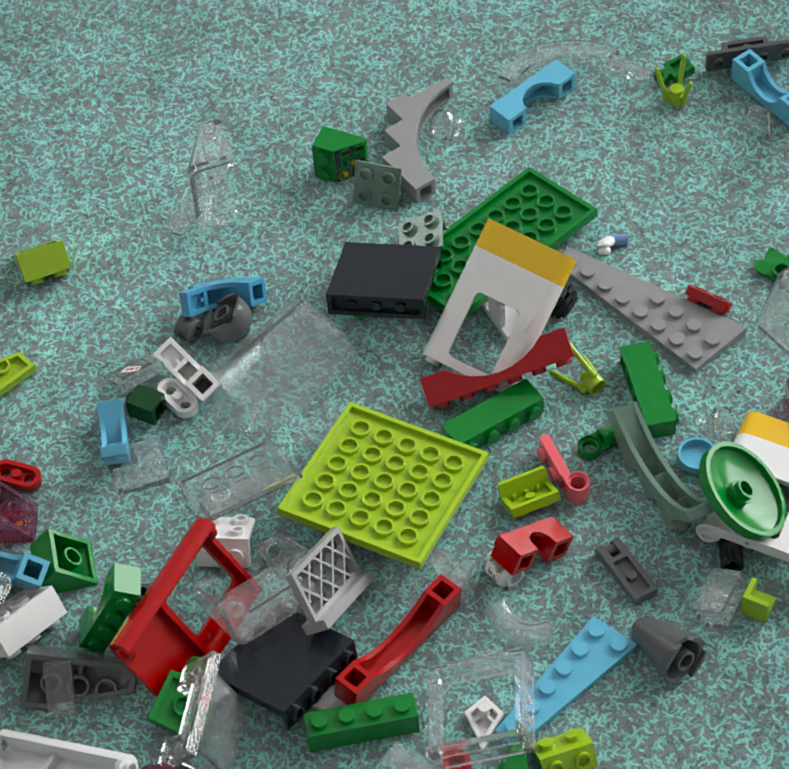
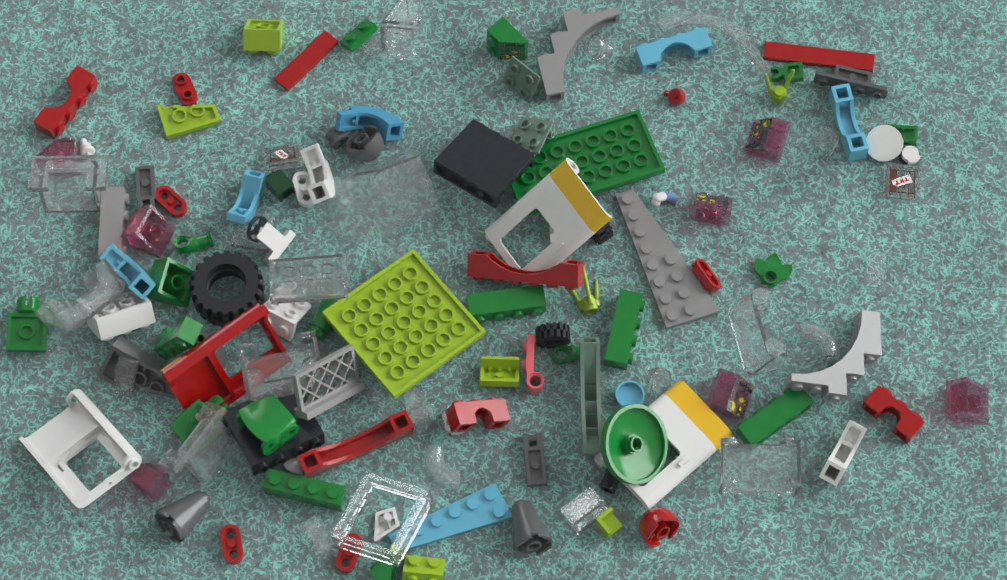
camera: 20 degrees right, 15 degrees up
none -> green connector [174,231,214,254]
none -> black tyre [189,250,265,327]
none -> green piece [236,395,299,456]
none -> white piece [247,216,296,265]
none -> red tile [274,30,339,92]
none -> green plant [307,296,337,340]
none -> green plate [339,19,379,52]
none -> black tyre [535,322,571,349]
none -> red piece [663,88,685,106]
none -> clear pink slope [691,192,733,226]
none -> clear pink slope [743,117,792,163]
none -> red tile [763,41,875,73]

